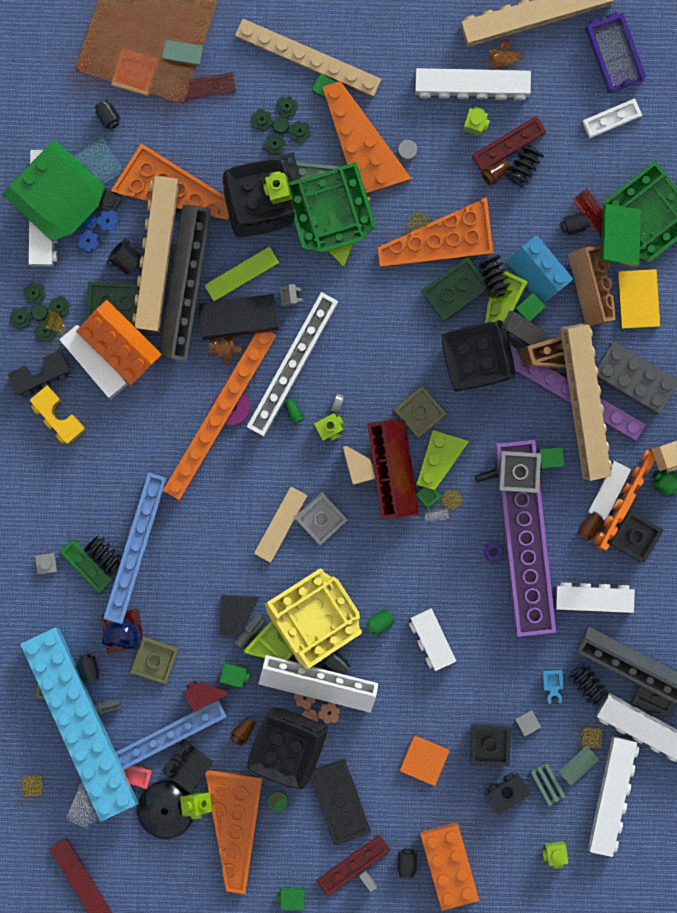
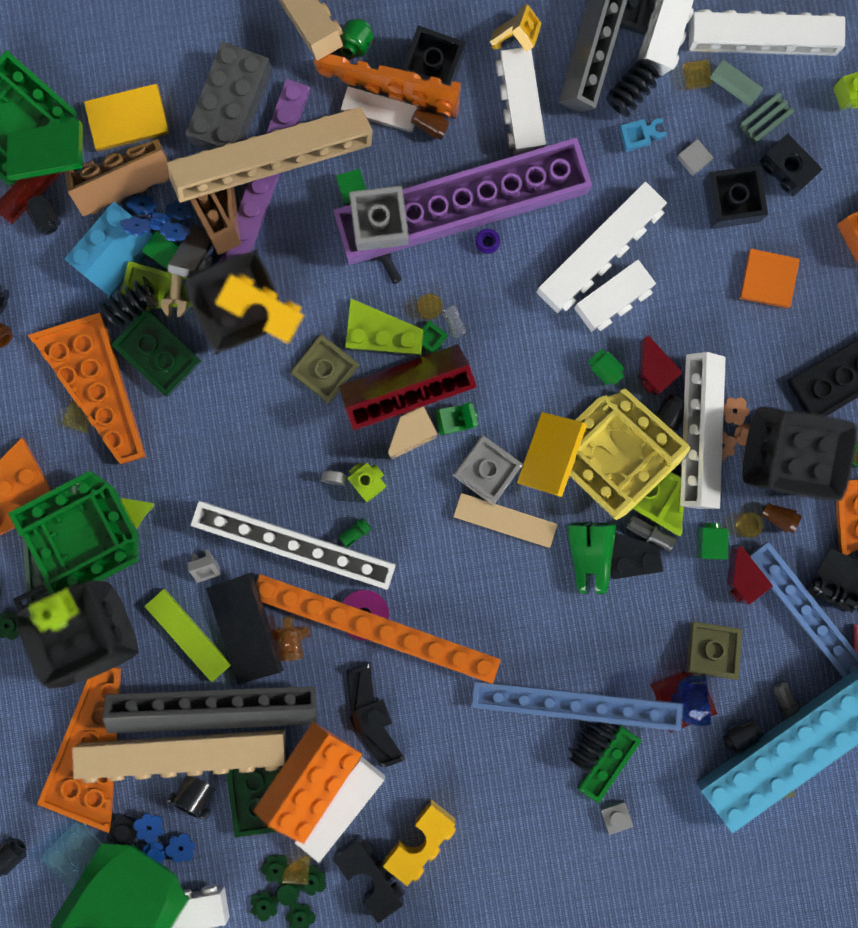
camera: 105 degrees left, 0 degrees up
none -> blue plant [121,196,194,241]
none -> tan bar [161,273,189,317]
none -> yellow arch [216,273,305,344]
none -> black plate [347,662,405,767]
none -> green bracket [435,402,478,436]
none -> yellow piece [490,4,542,52]
none -> yellow tile [517,412,587,497]
none -> white brick [536,181,667,314]
none -> green piece [567,522,616,595]
none -> dark red slope [639,335,683,396]
none -> clear yellow tile [736,512,763,538]

